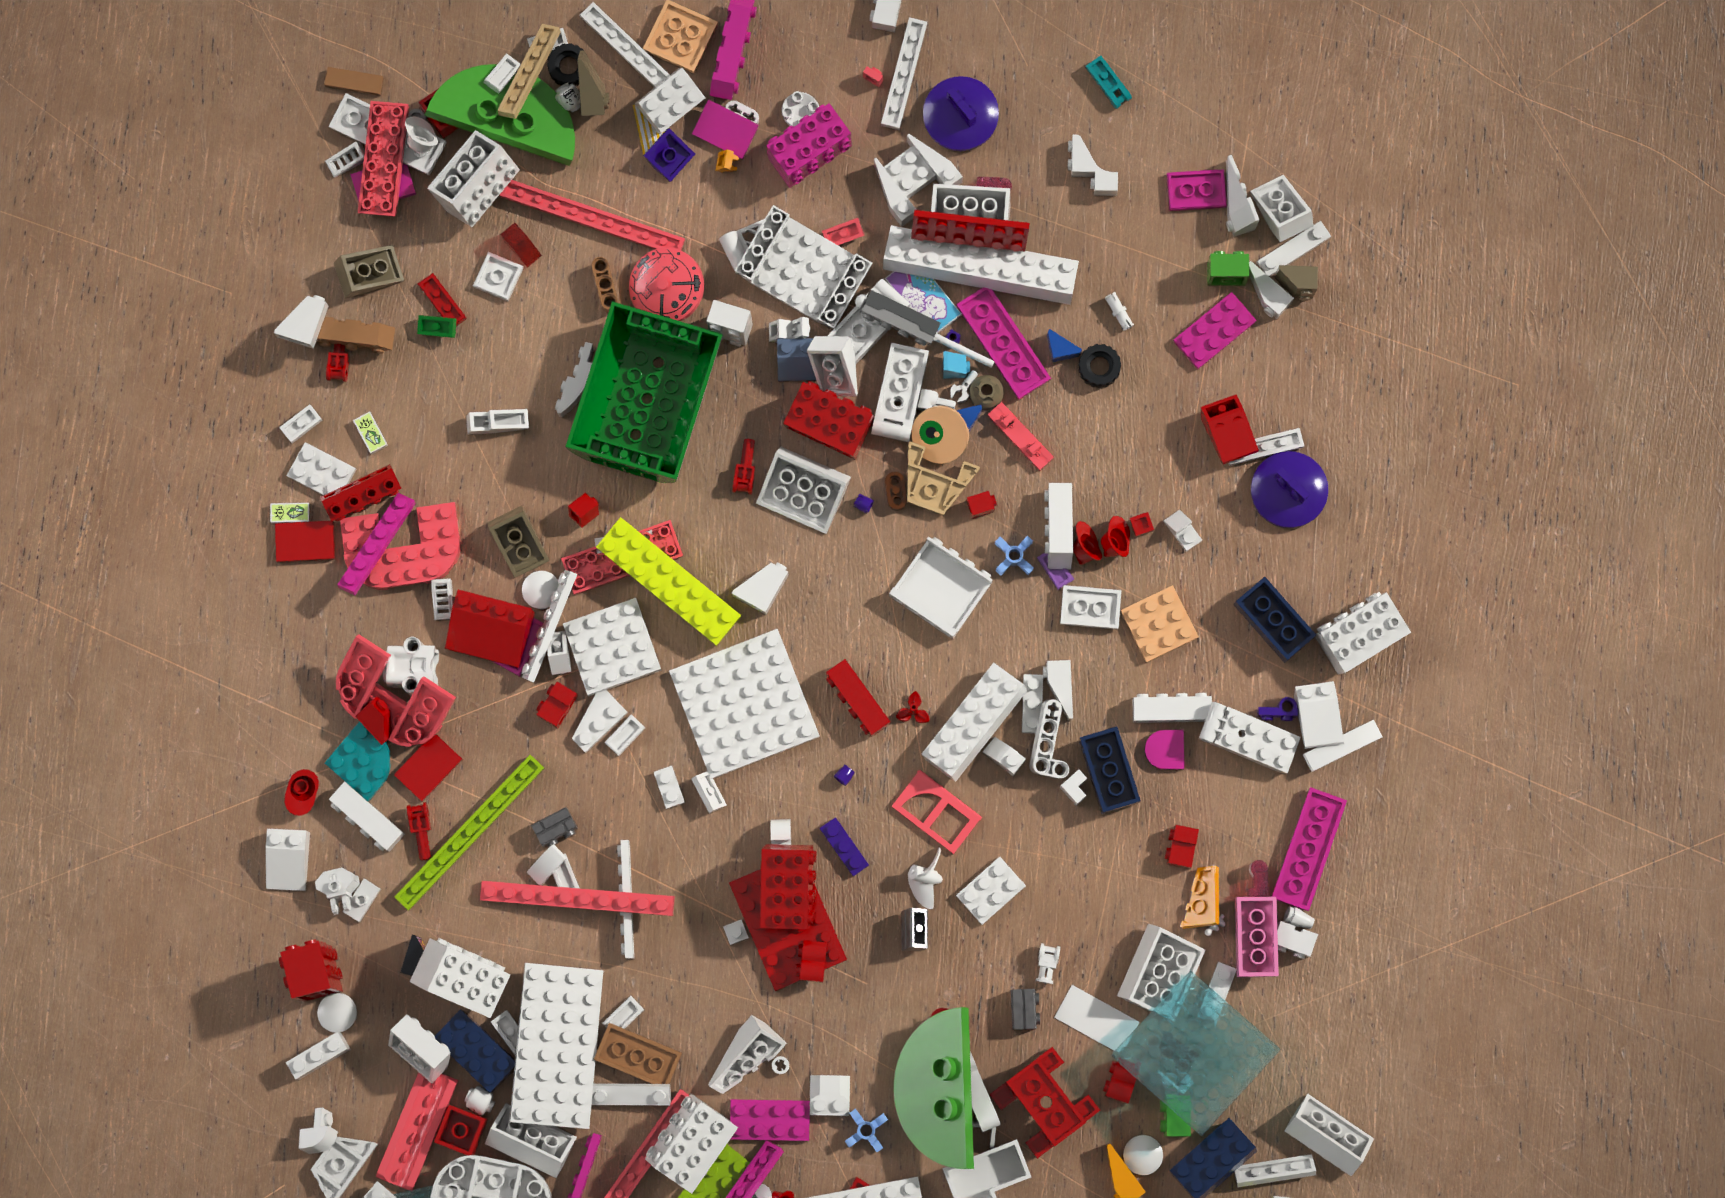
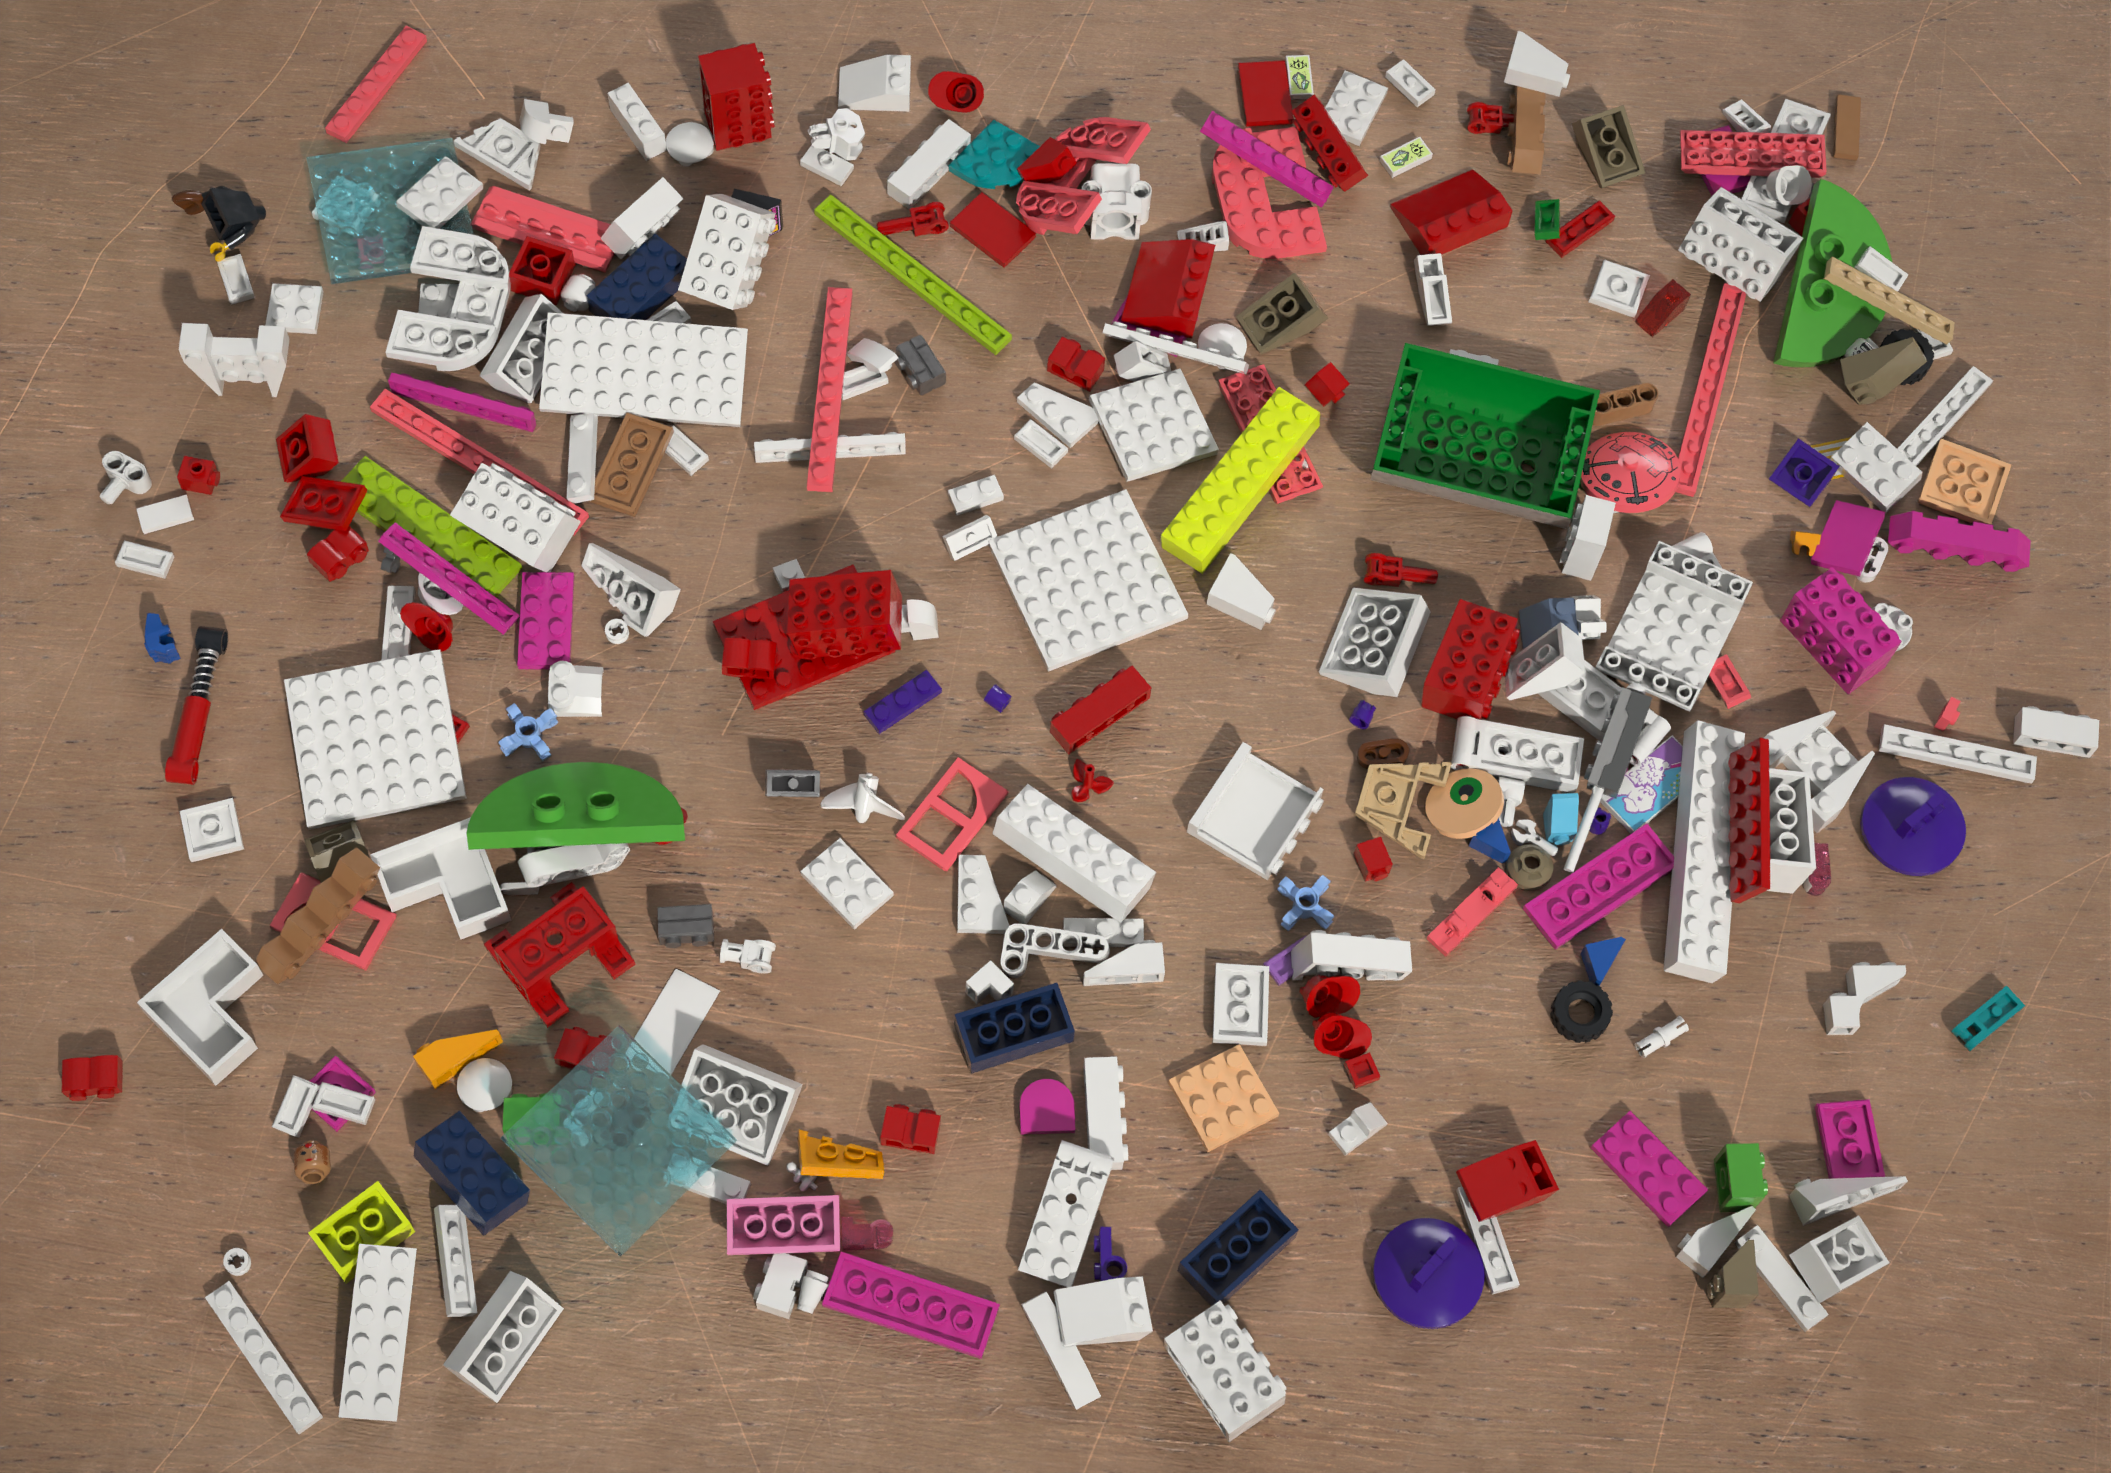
camera: 80 degrees right, 15 degrees down
none -> white wing [957,855,1009,934]
none -> red slope [1390,169,1513,255]

